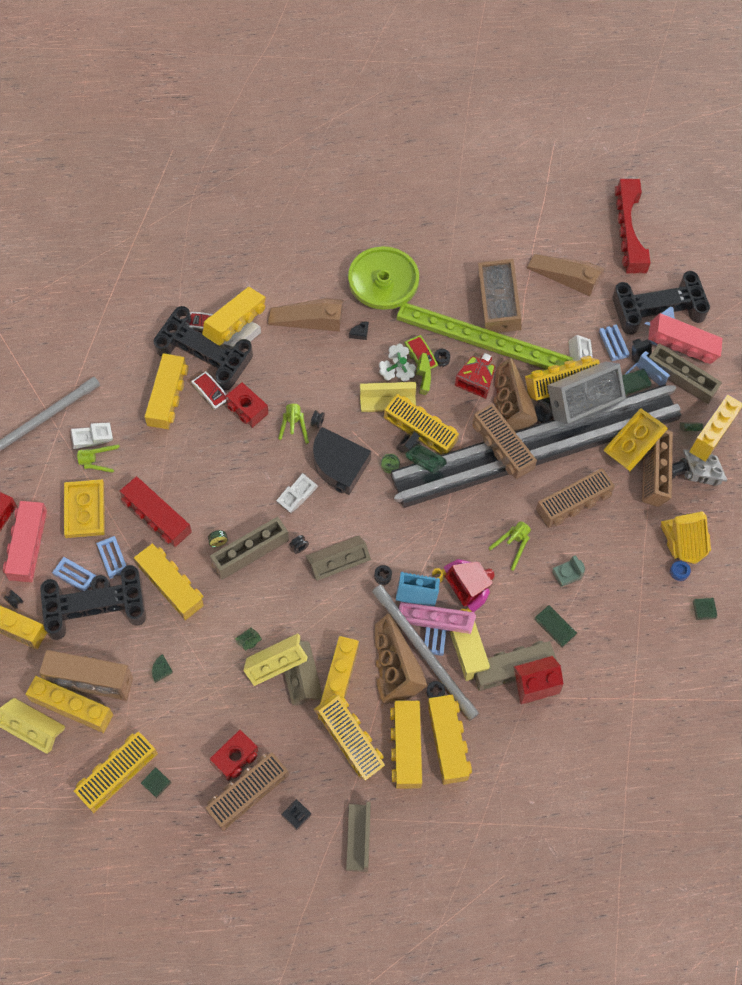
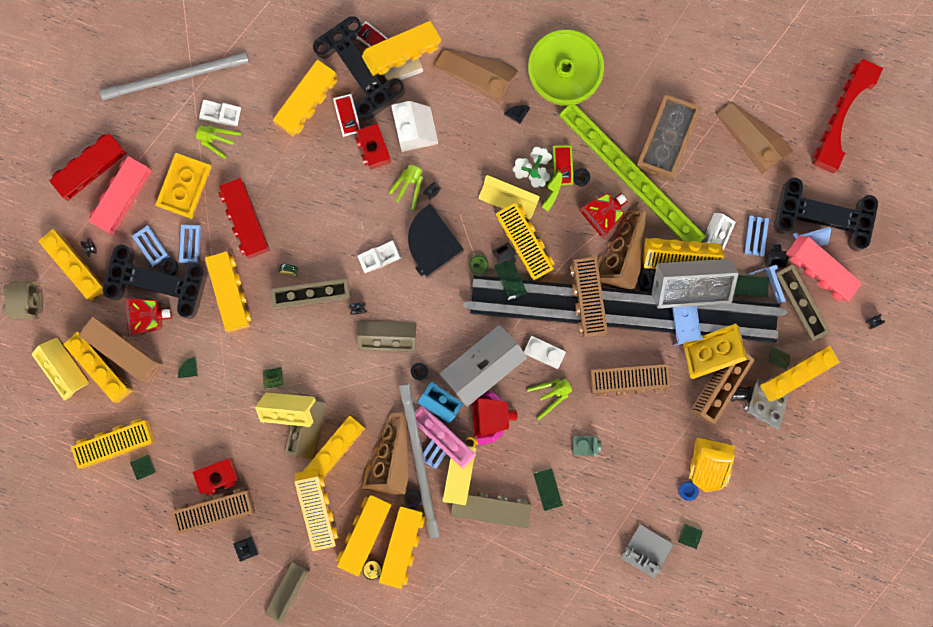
camera: 30 degrees right, 20 degrees up
red slope [514,656,564,705] -> none
none -> red torso [125,299,172,337]
none -> light yellow tile [363,560,382,580]
none -> white slope [391,101,438,152]
none -> light grey brick [440,325,527,407]
none -> white plate [524,336,566,370]
none -> light grey hinge [621,525,674,578]
none -> light blue piece [672,306,703,346]

